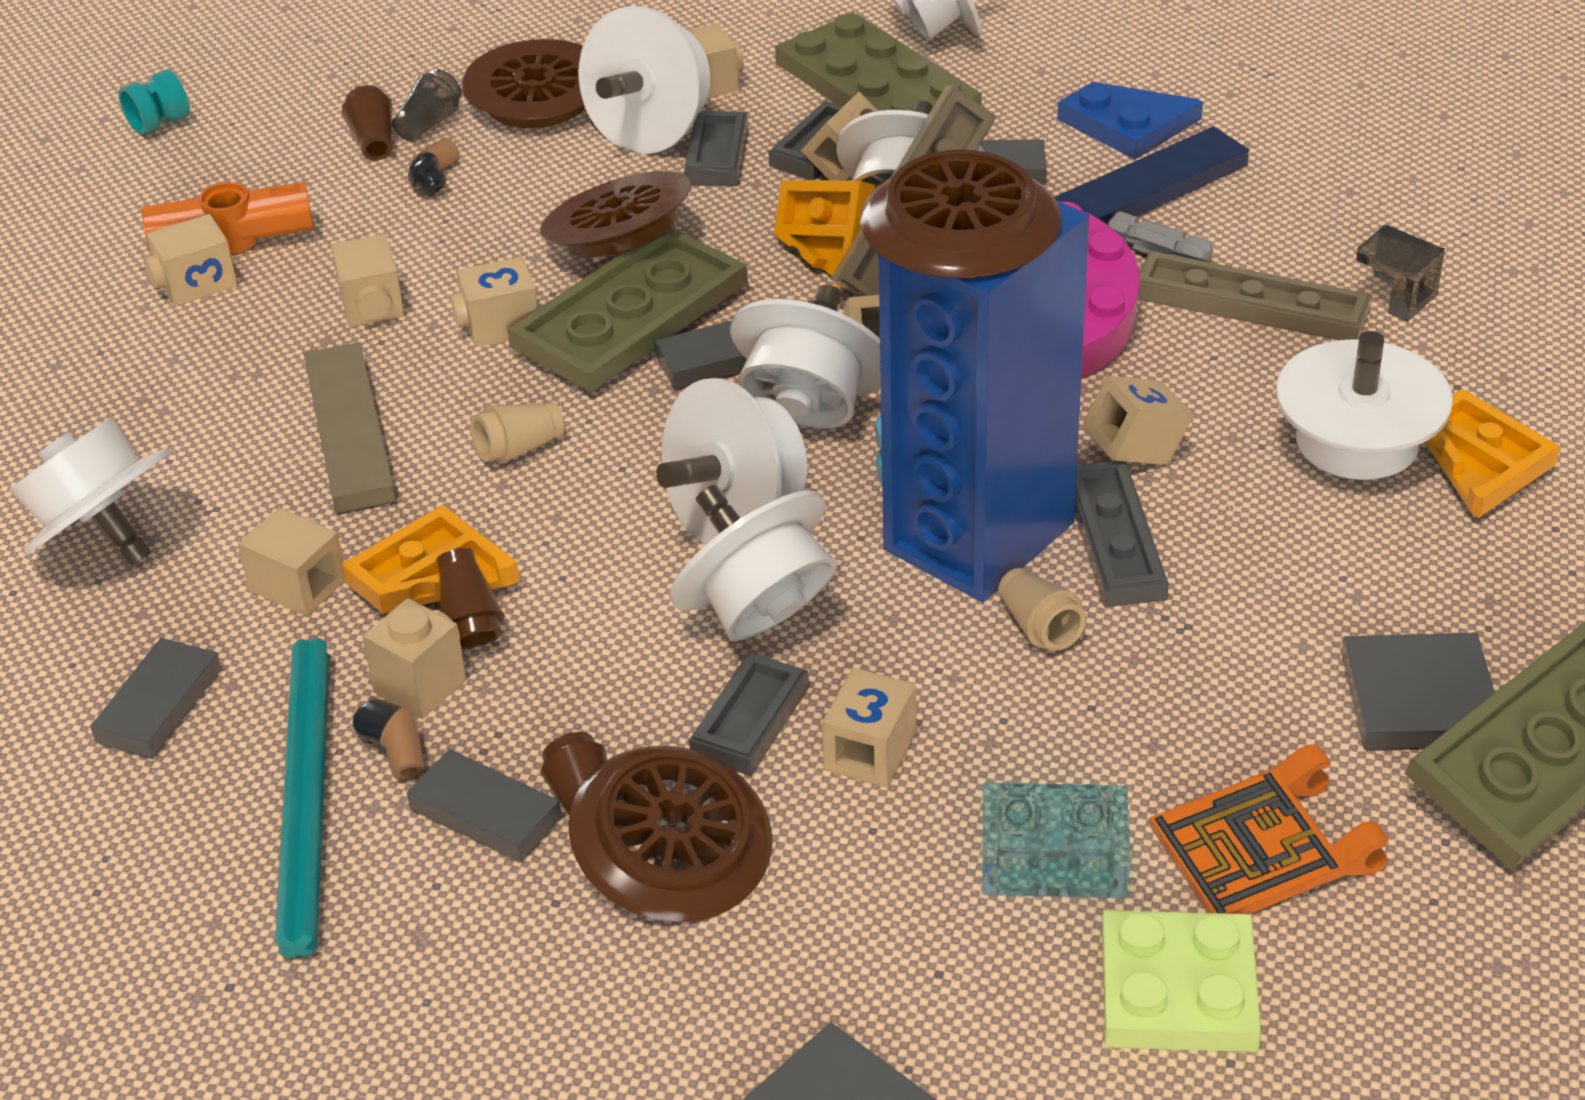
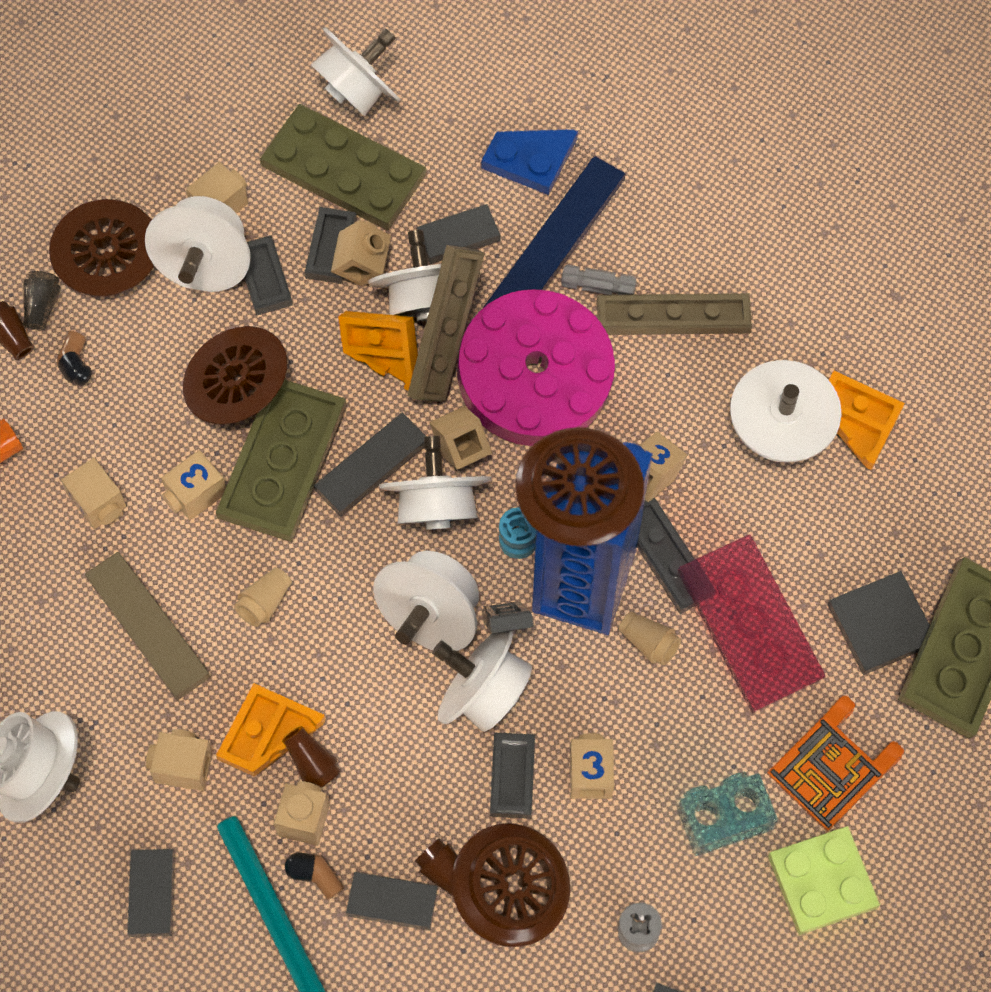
camera: 25 degrees left, 25 degrees up
clear smoke panel [1356,224,1445,322] -> none
none -> dark grey tile [482,601,534,633]
none -> light grey wheel [618,903,662,953]
none -> clear pink tile [677,534,826,714]

